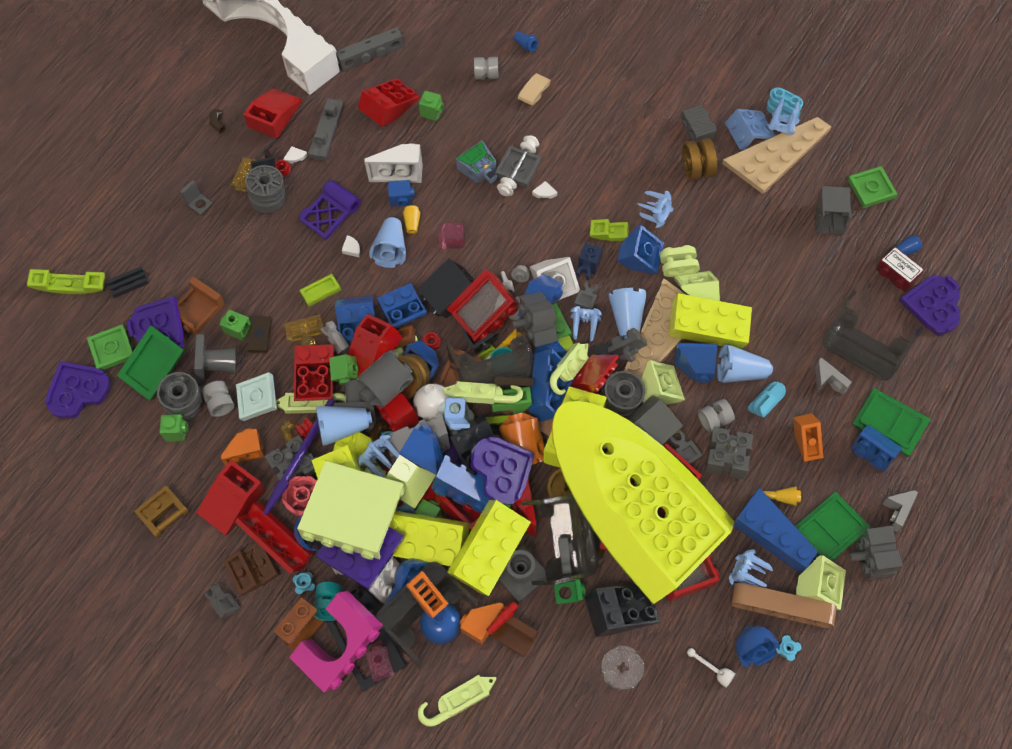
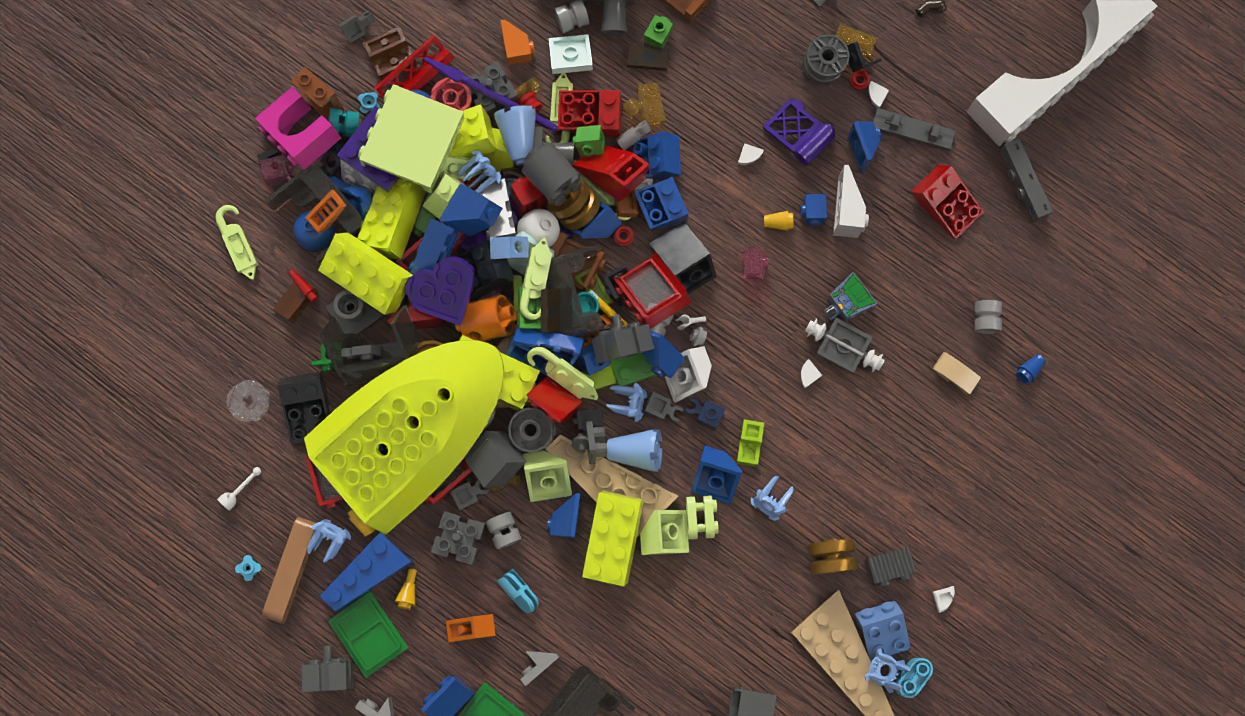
camera: 90 degrees right, 15 degrees up
red slope [196,460,266,536] -> none
red slope [243,88,303,139] -> none
lime tile [299,274,341,307] -> none
light blue cone [369,217,406,268] -> none
bright green brick [419,91,444,121] -> none
orange slope [460,603,504,645] -> none
light blue cone [716,345,773,383] -> none
blue cylinder [735,626,780,667] -> none
yellowish green slope [796,555,846,610] -> none
none -> yellow cone [348,509,375,537]
none -> blue slope [847,121,881,173]
none -> white tile [932,586,955,613]

